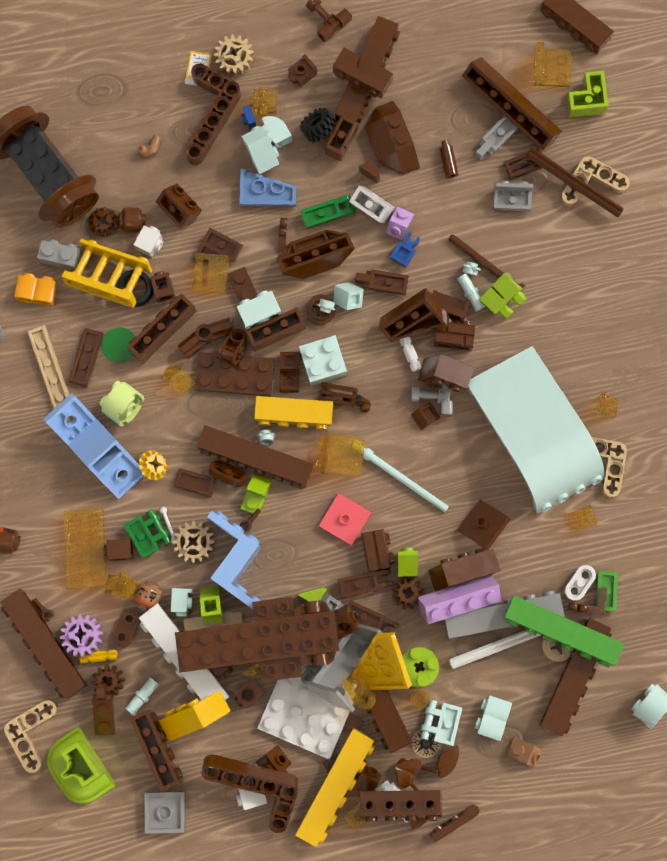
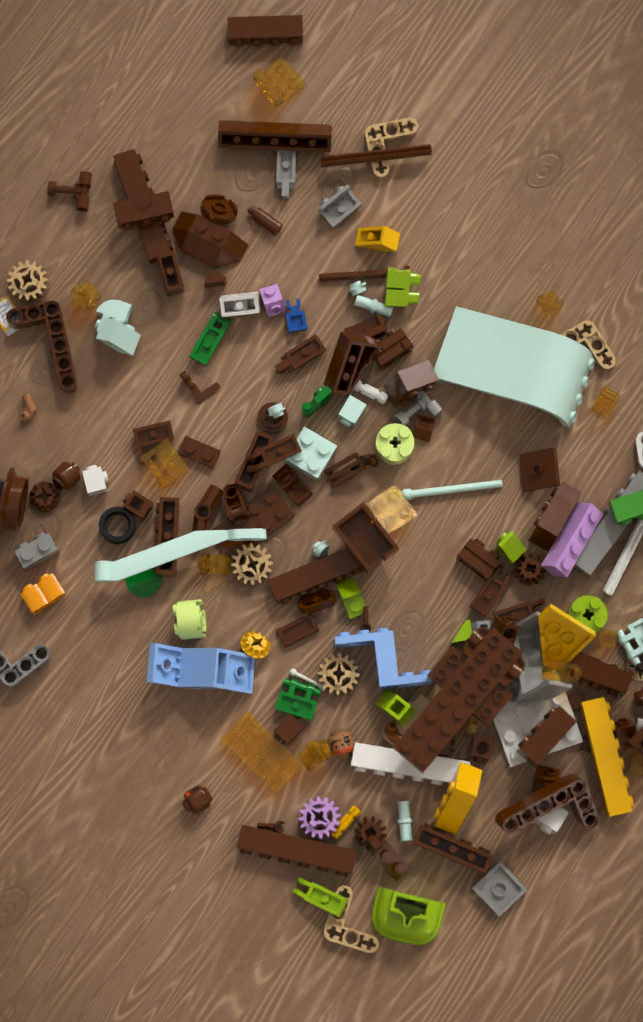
camera: 50 degrees left, 0 degrees up
tan tile [27,325,74,422] -> none
yellow fence [62,239,152,308] -> none
reddish brown tile [68,328,104,388] -> none
reddish brown plate [113,609,140,647] -> none
reddish brown brick [155,184,202,228] -> none
light aqua brick [171,588,193,617] -> none
light aqua brick [237,291,282,330] -> none
medium blue wing [240,168,296,207] -> none
blue plate [241,105,256,130] -> none
yellow brick [254,396,333,430] -> none
reddish brown wedge [277,230,354,279] -> none
reddish brown brick [288,54,317,88] -> none
black tyre [300,107,336,143] -> none
coral plate [319,493,372,546] -> none
light aqua panel [333,282,364,310] -> none
reddish brown tile [503,149,542,180] -> none
lime brick [566,71,609,118] -> none
none -> light aqua piece [94,528,266,582]
none -> reddish brown tile [200,194,238,225]
none -> tan gear [230,543,273,585]
none -> reddish brown hinge [245,434,302,472]
none -> lime hinge [293,877,348,917]
none -> green plate [301,386,332,418]
none -> reddish brown piece [332,503,399,574]
none -> light aqua brick [338,395,367,427]
none -> yellow slope [355,226,400,252]
none -> yellowish green brick [375,423,414,465]
none -> dark orange arm [385,722,402,743]
none -> reddish brown piece [517,706,577,767]

